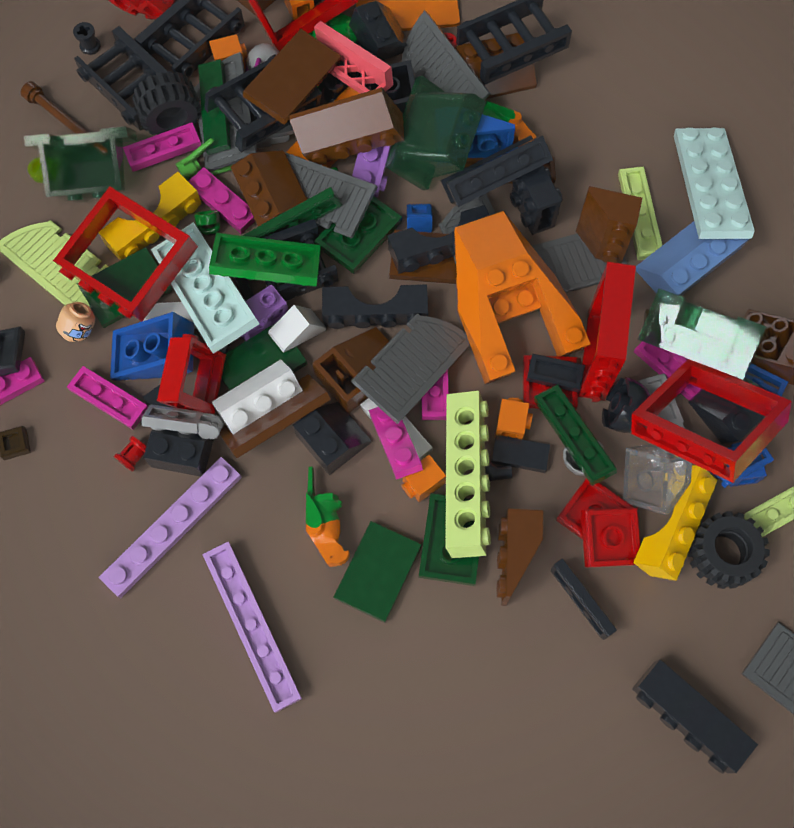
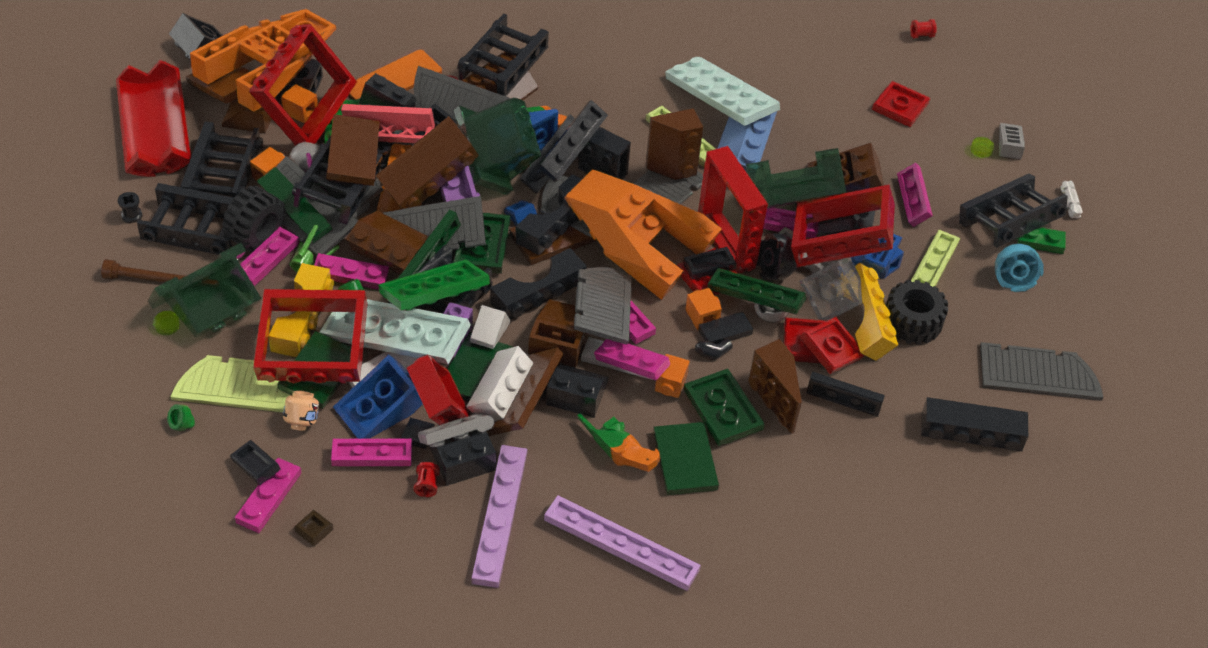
camera: 40 degrees left, 20 degrees down
yellowish green brick [446,391,491,558] -> none

